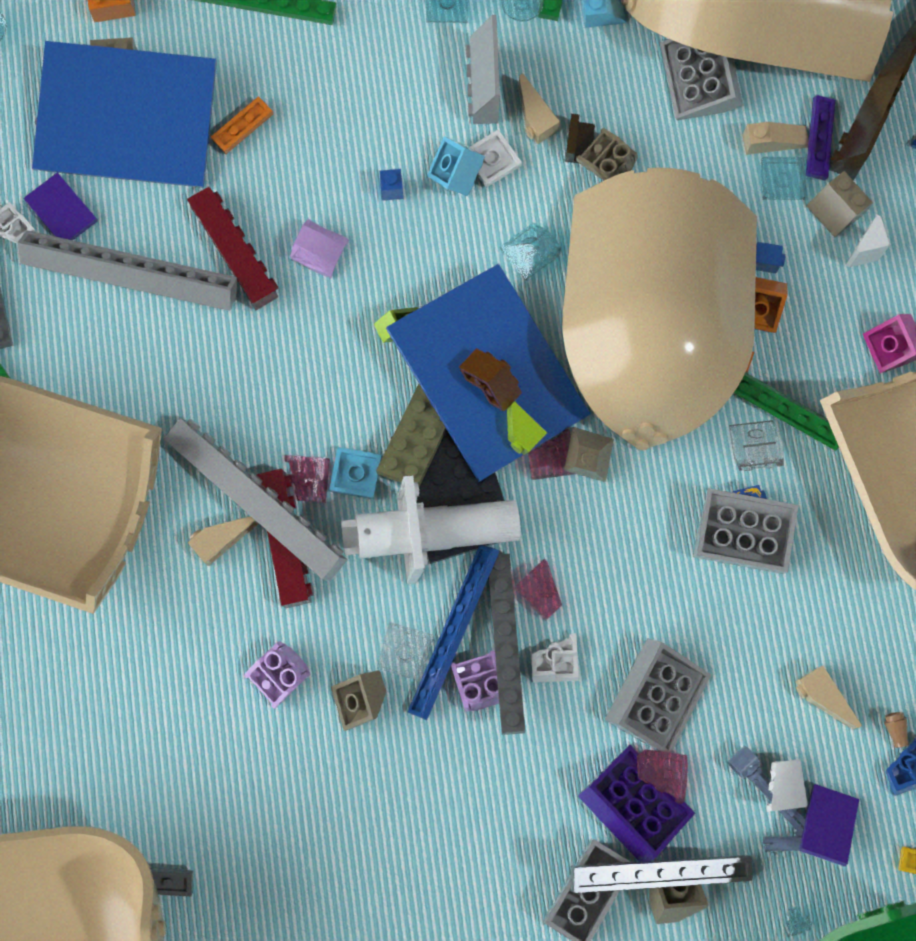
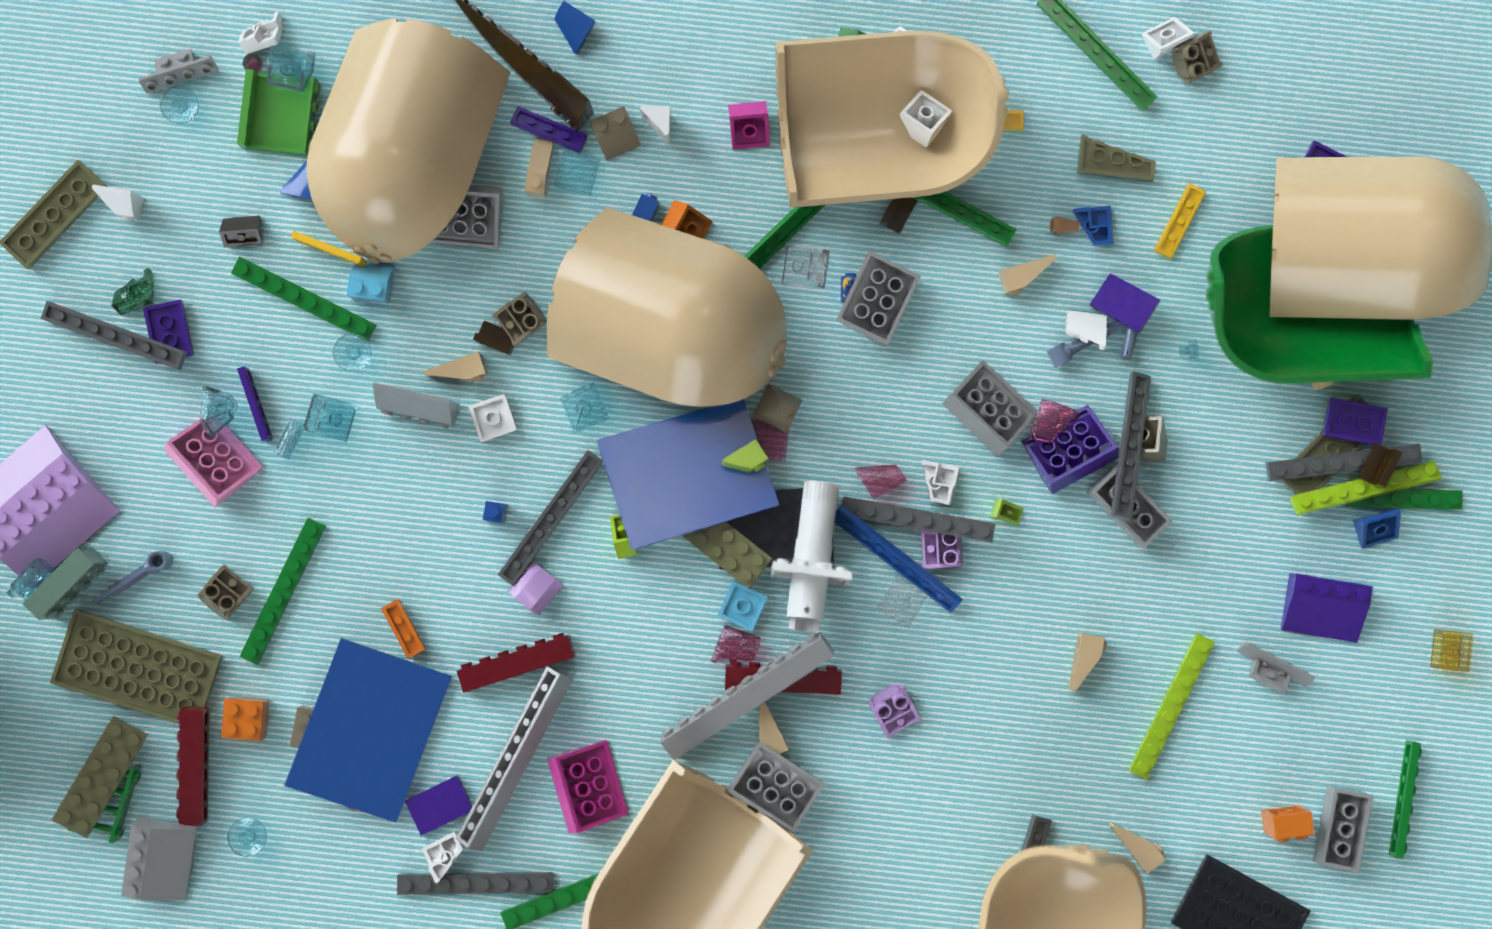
camera: 80 degrees left, 10 degrees up
dark tan slope [331,670,386,731] -> none
medium azure slope [427,136,485,196] -> none
reddish brown brick [459,348,522,411] -> none
none -> dark grey plate [498,450,603,586]
none -> dark pink slope [547,740,628,833]
none -> light grey slope [728,741,825,833]
none -> dark brown panel [880,197,917,234]
none -> green plate [913,191,1017,247]
none -> lime slope [990,498,1024,526]
none -> tan slope [1068,632,1107,691]

